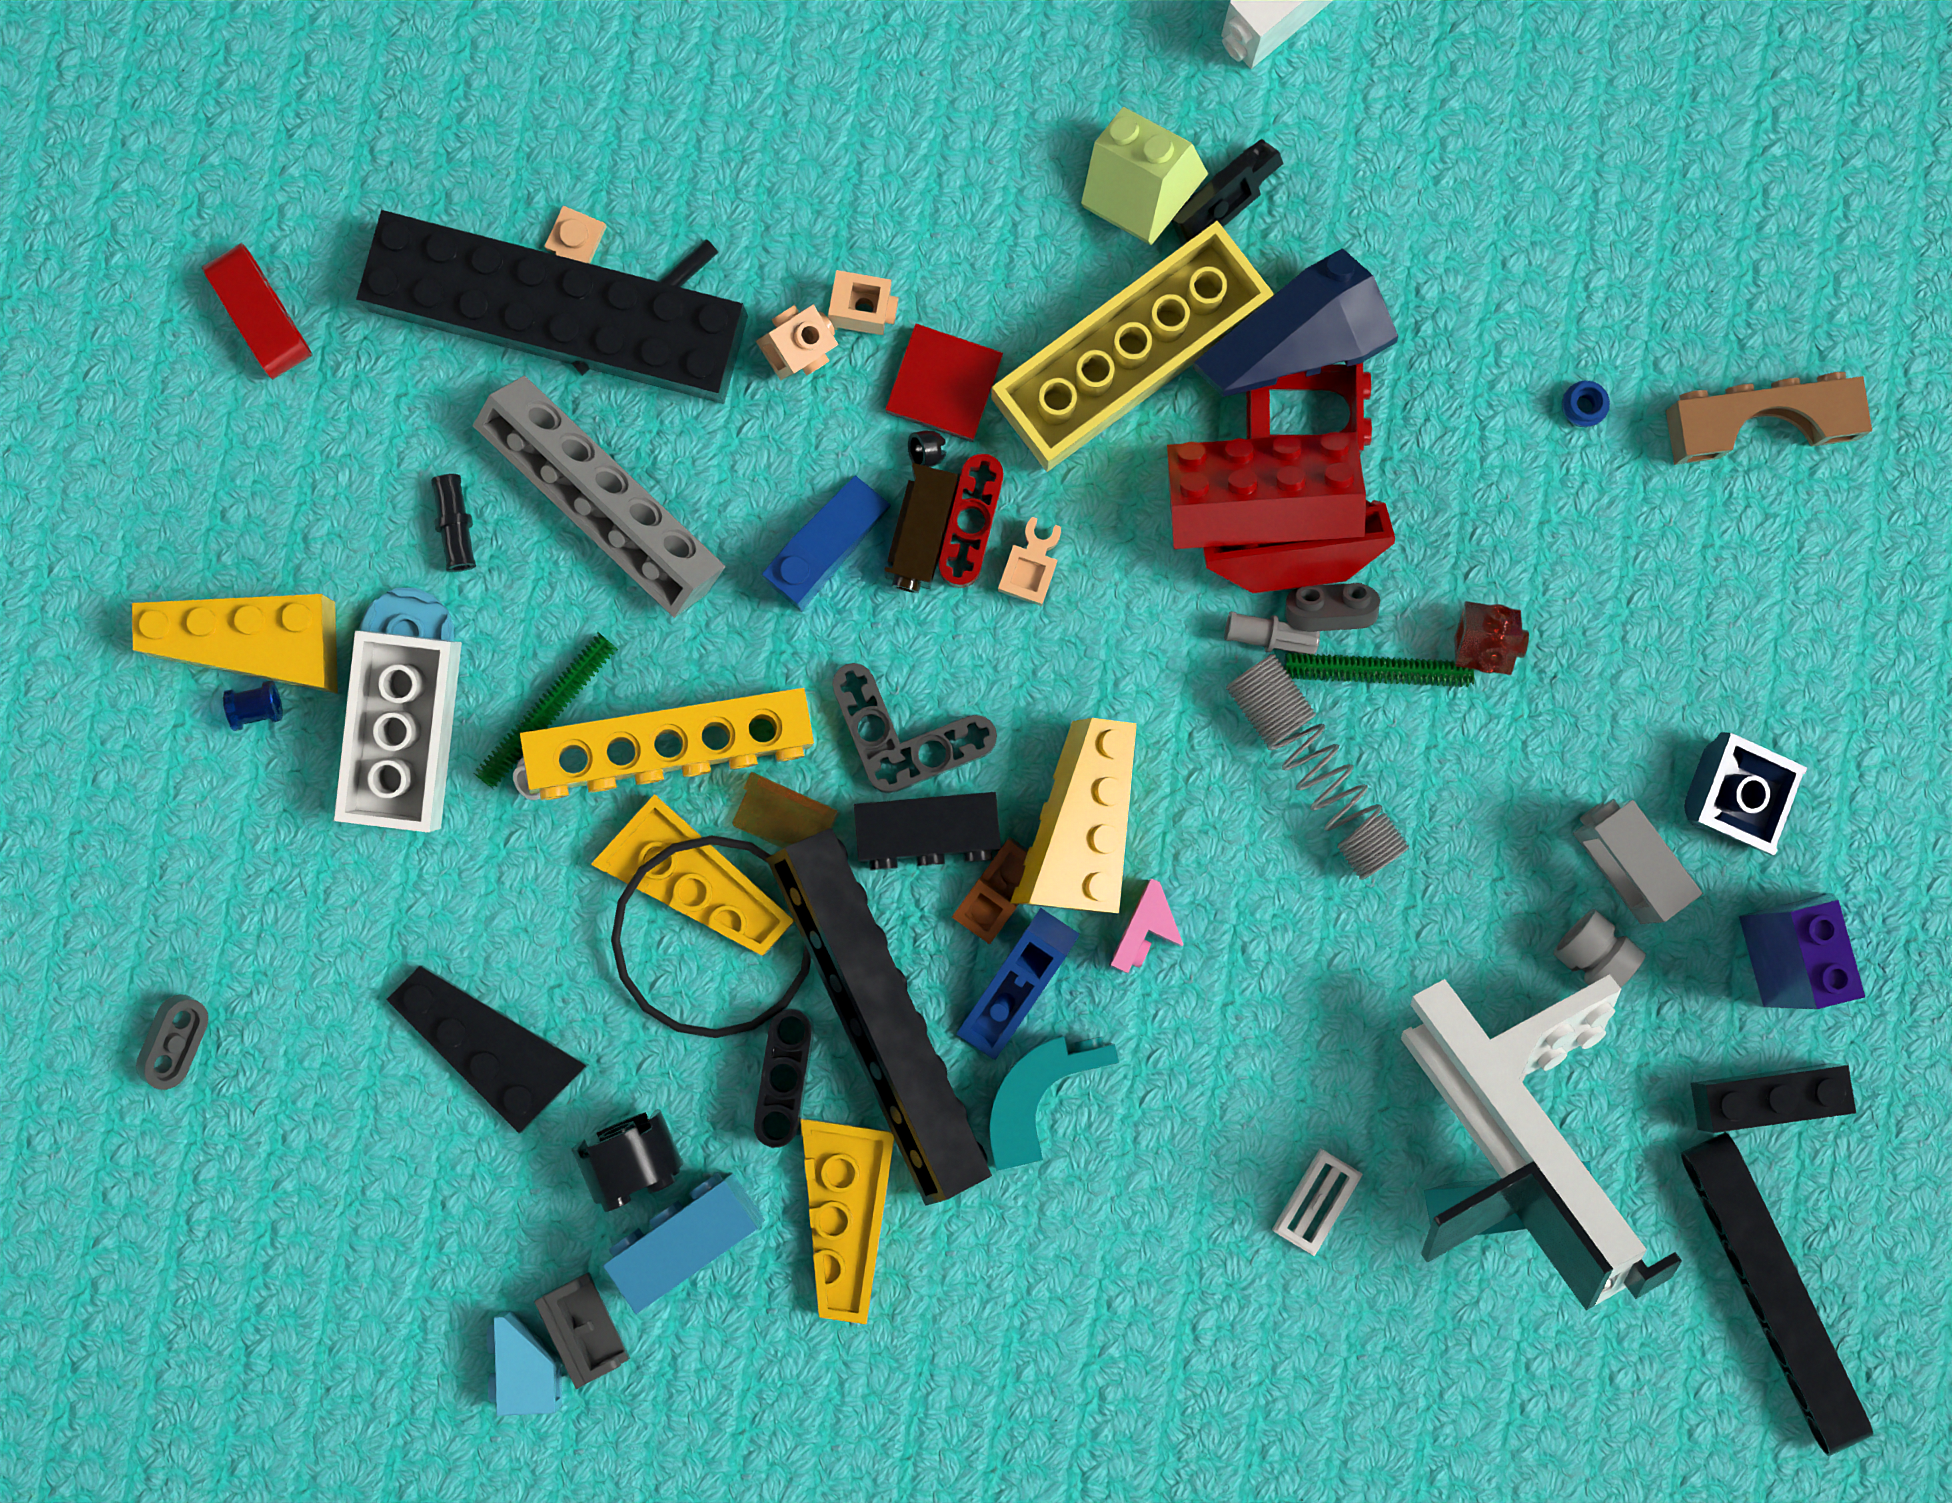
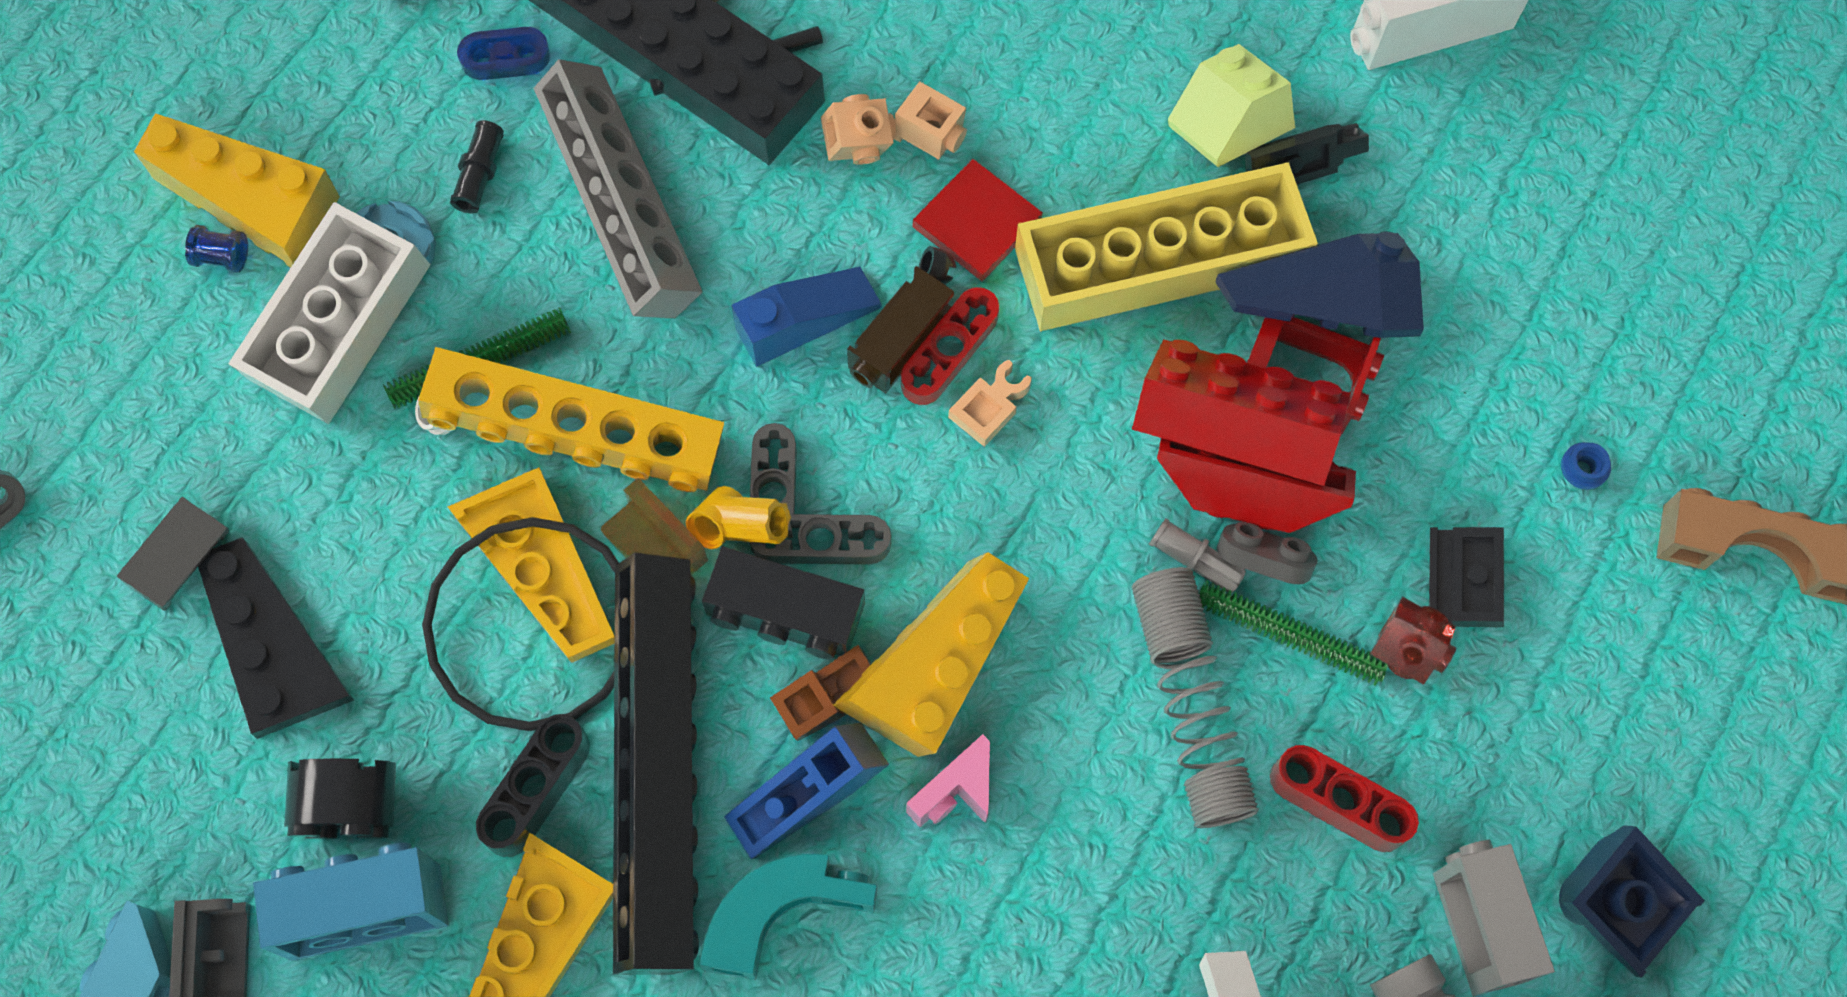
camera: 20 degrees right, 15 degrees down
none -> dark grey hinge [117,497,229,611]
none -> clear blue plate [457,27,550,80]
none -> yellow piece [685,486,791,549]
none -> red beam [1270,745,1419,852]
none -> black plate [1429,527,1504,627]

